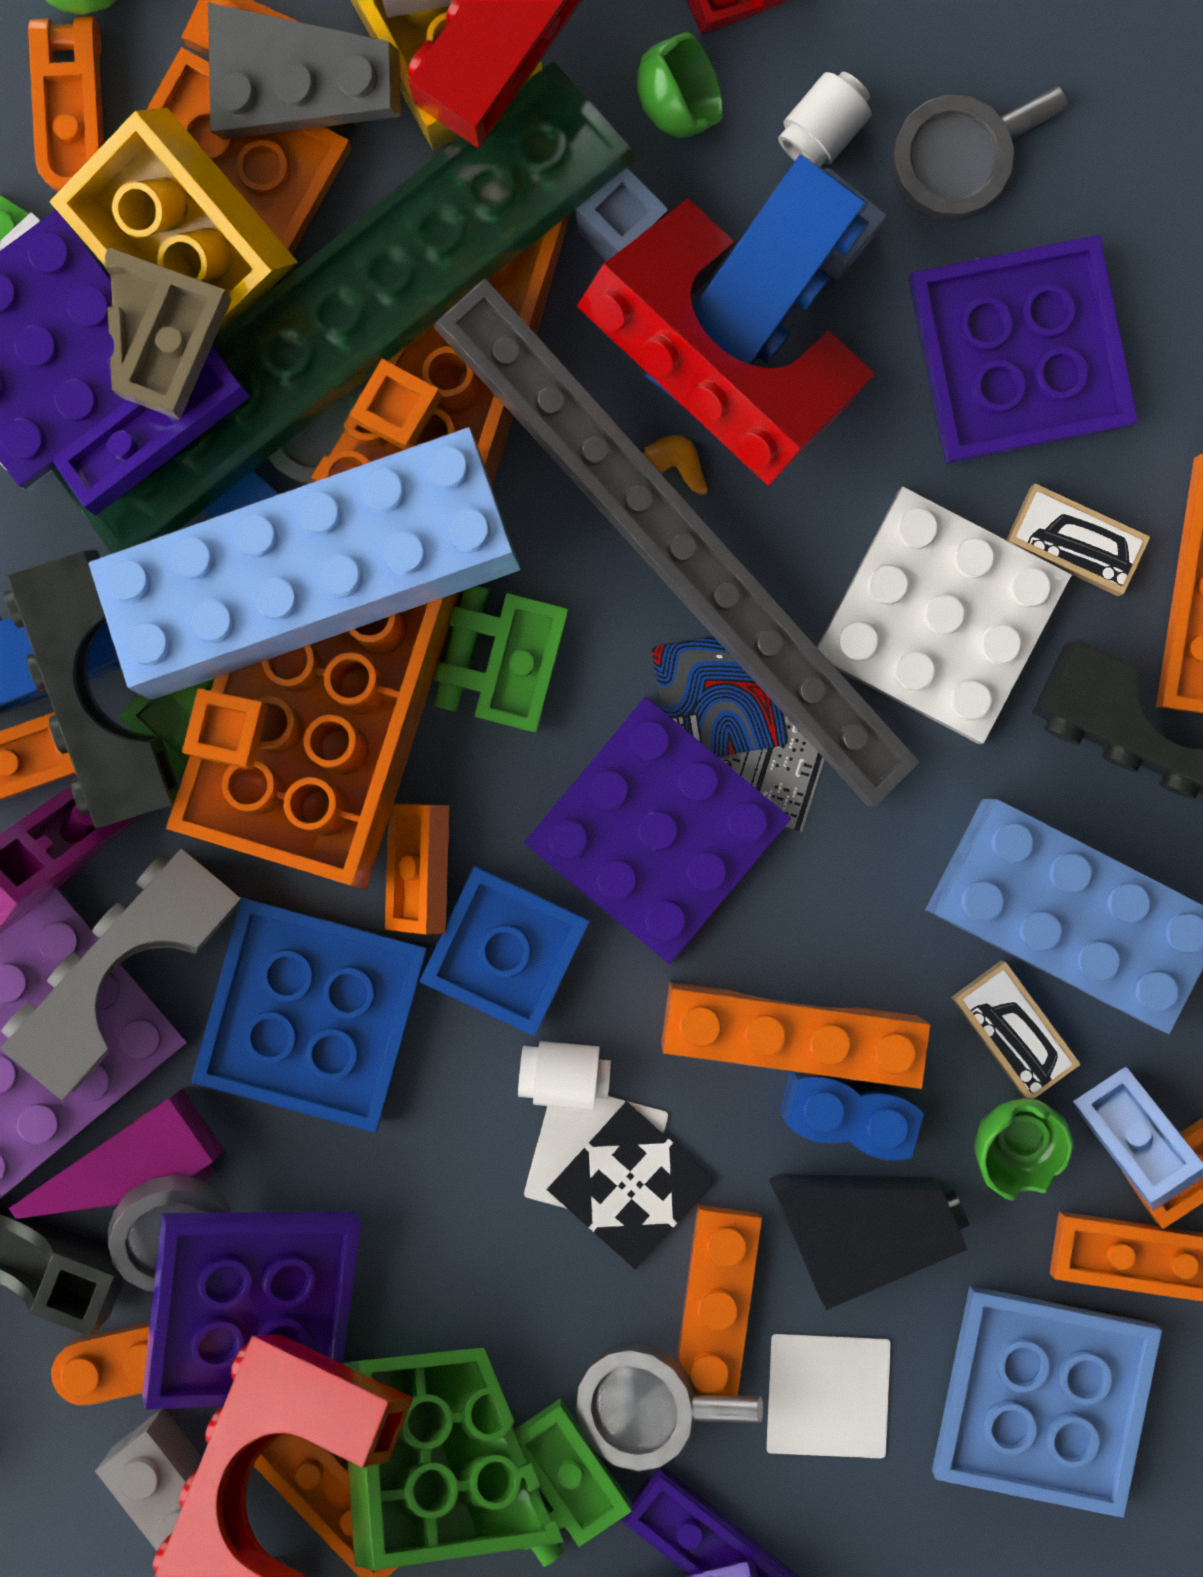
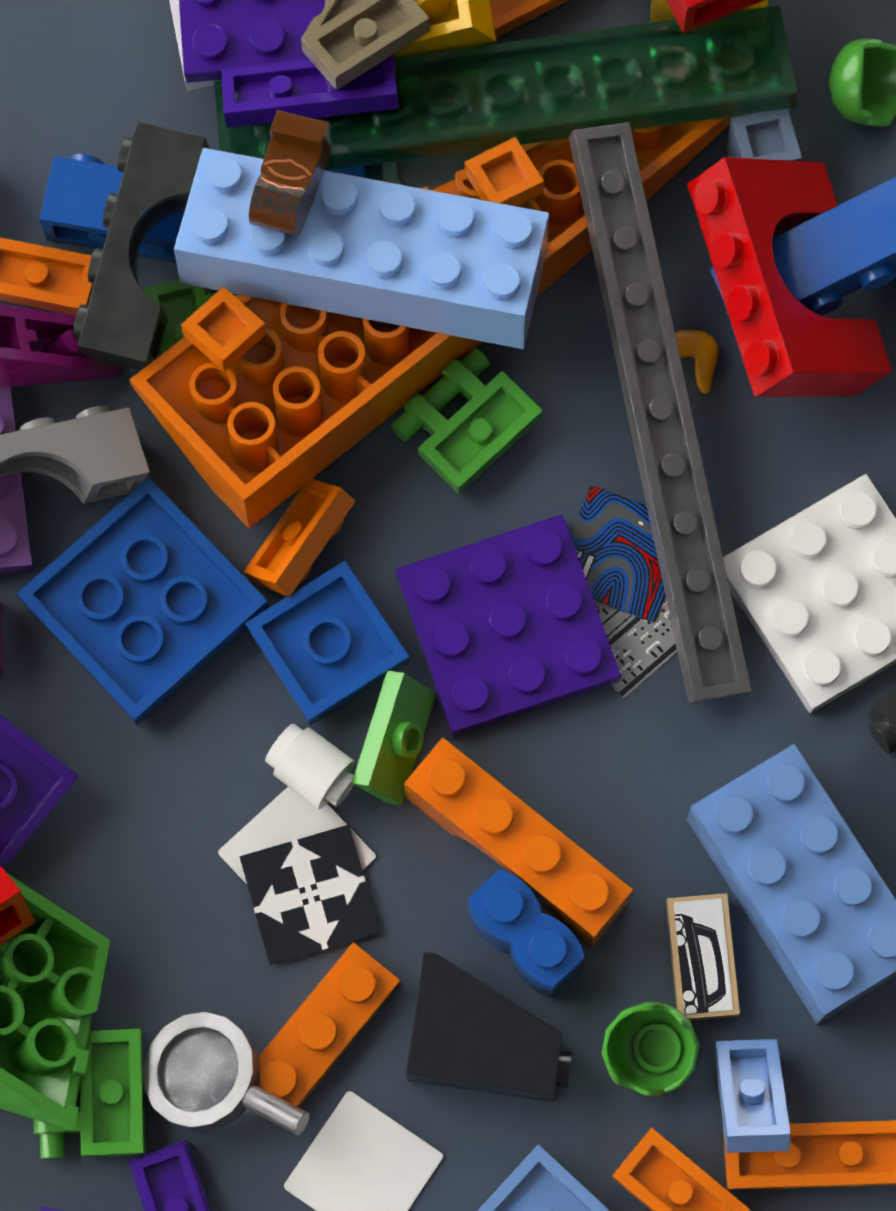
camera: 35 degrees right, 15 degrees down
none -> reddish brown leg [249,110,332,236]
none -> bright green plate [352,671,436,805]

